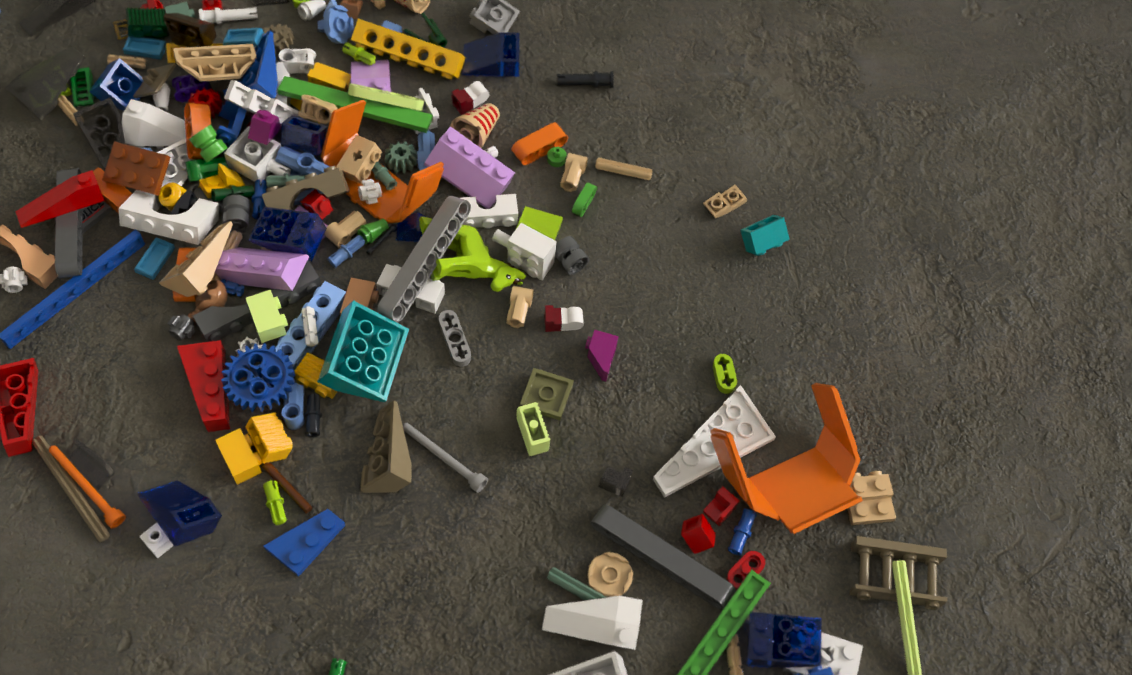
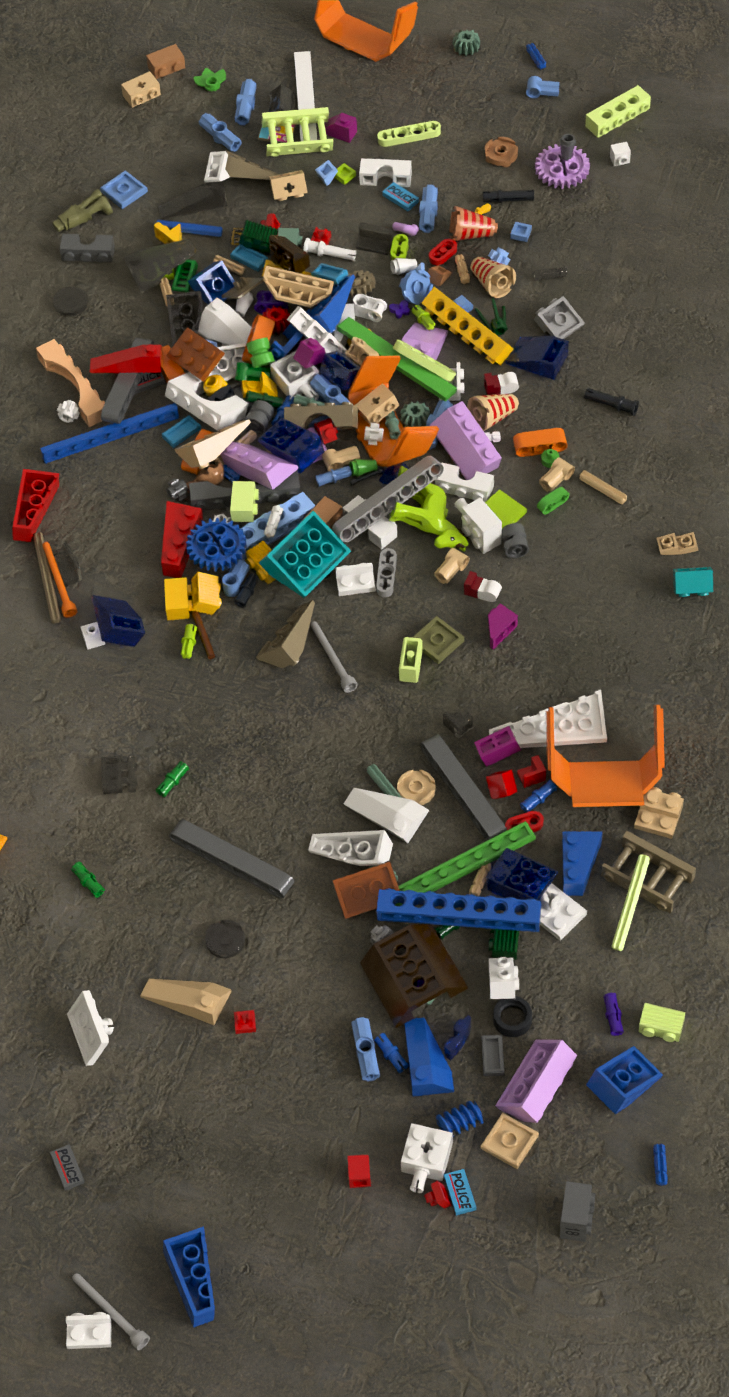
camera: 35 degrees right, 5 degrees down
blue wing [263,509,345,577] -> none
yellow panel [307,62,351,92] -> none
lime beam [712,354,737,394] -> none
none -> yellow slope [154,222,182,254]
none -> blue axle [157,220,223,237]
none -> white bracket [335,563,376,596]
none -> dark purple piece [389,300,410,319]
none -> magenta hinge [474,726,521,767]
none -> blue wedge [562,831,602,896]

